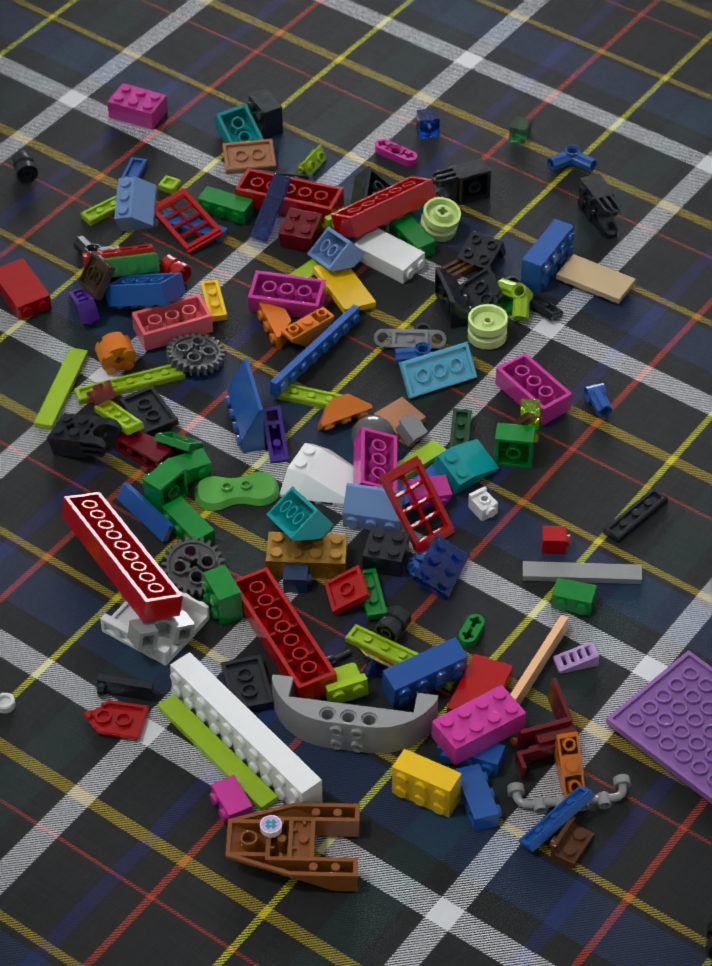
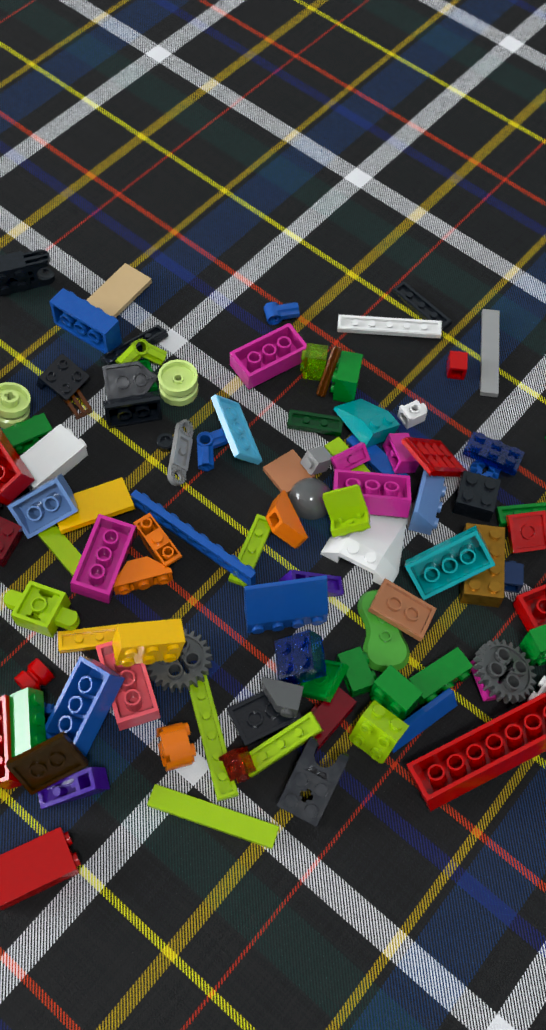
camera: 90 degrees left, 15 degrees up
green brick [551,578,597,616] -> none
none -> lime brick [3,580,80,638]
none -> yellow brick [112,618,186,667]
none -> dark grey slope [261,677,304,718]
none -> clear blue brick [274,630,327,685]
none -> lime bracket [322,484,371,537]
none -> dark pink plate [330,442,371,470]
none -> white tile [337,315,442,339]
none -> lime bracket [349,700,409,764]
none -> nougat tile [368,578,437,641]

